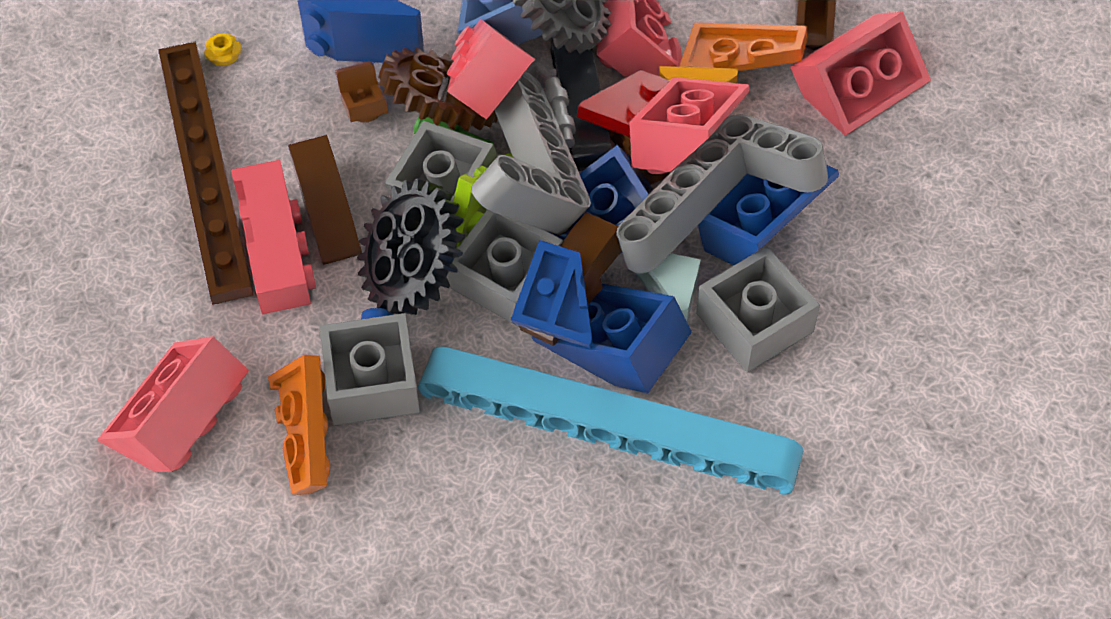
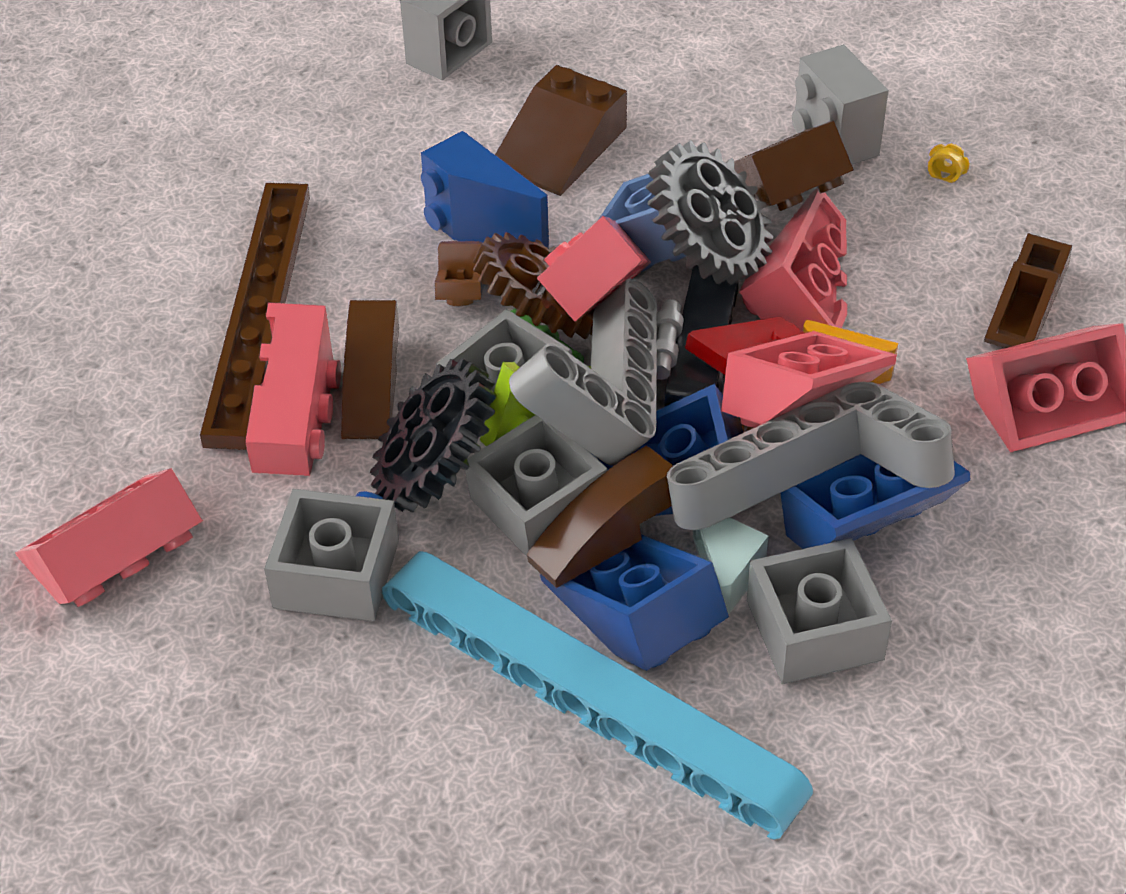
camera: 20 degrees right, 10 degrees down
yellow plate [204,33,242,66] -> none
orange wing [268,354,330,495] -> none
blue wing [511,240,593,349] -> none
orange wing [679,22,808,71] -> none

